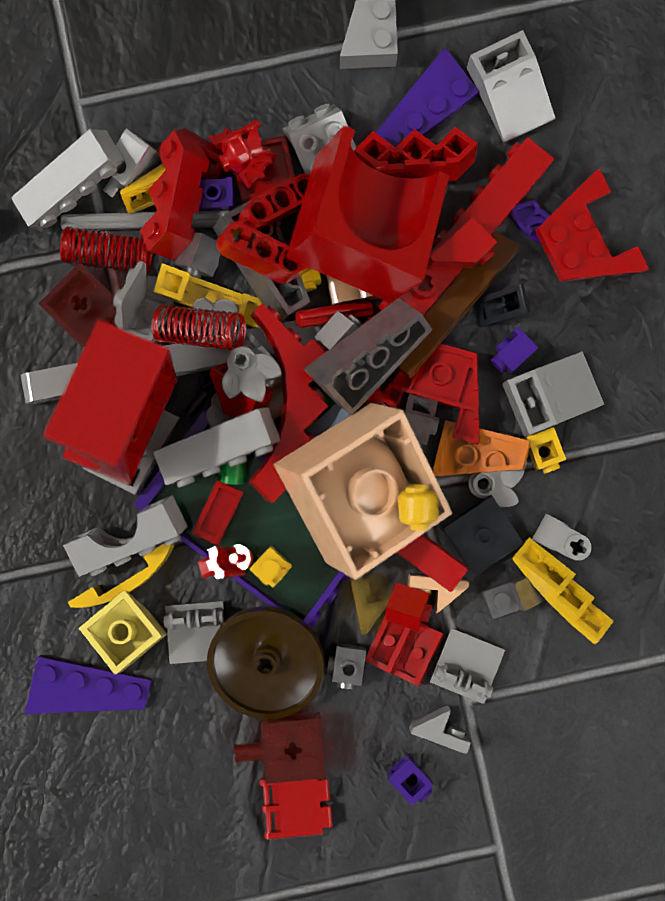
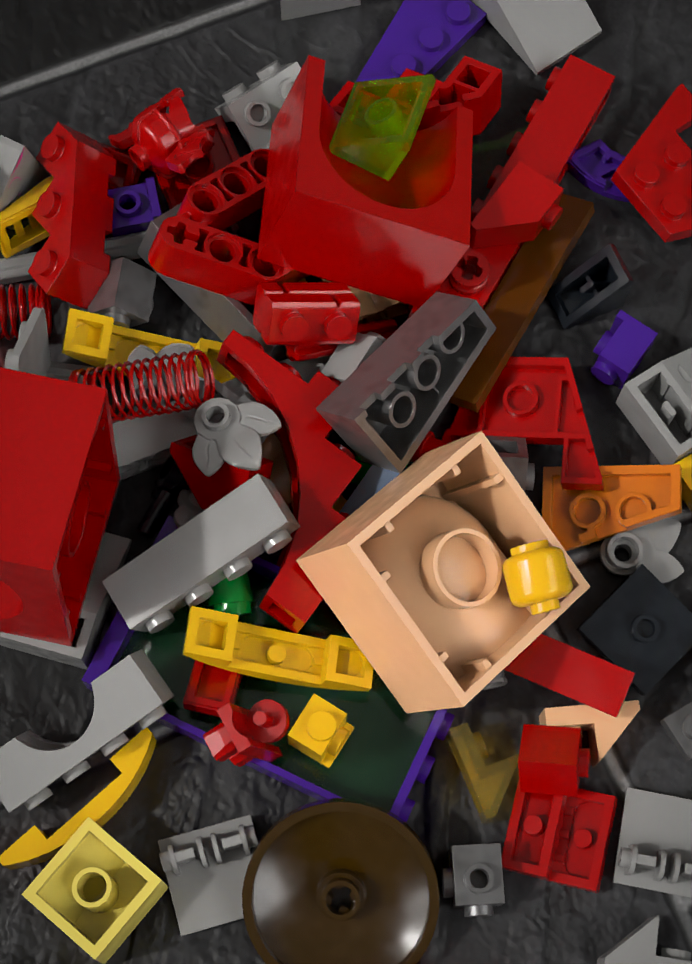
camera: 15 degrees left, 15 degrees down
none -> yellow slope [183,606,374,691]
none -> red brick [253,282,361,345]
none -> clear neon green slope [329,74,436,181]

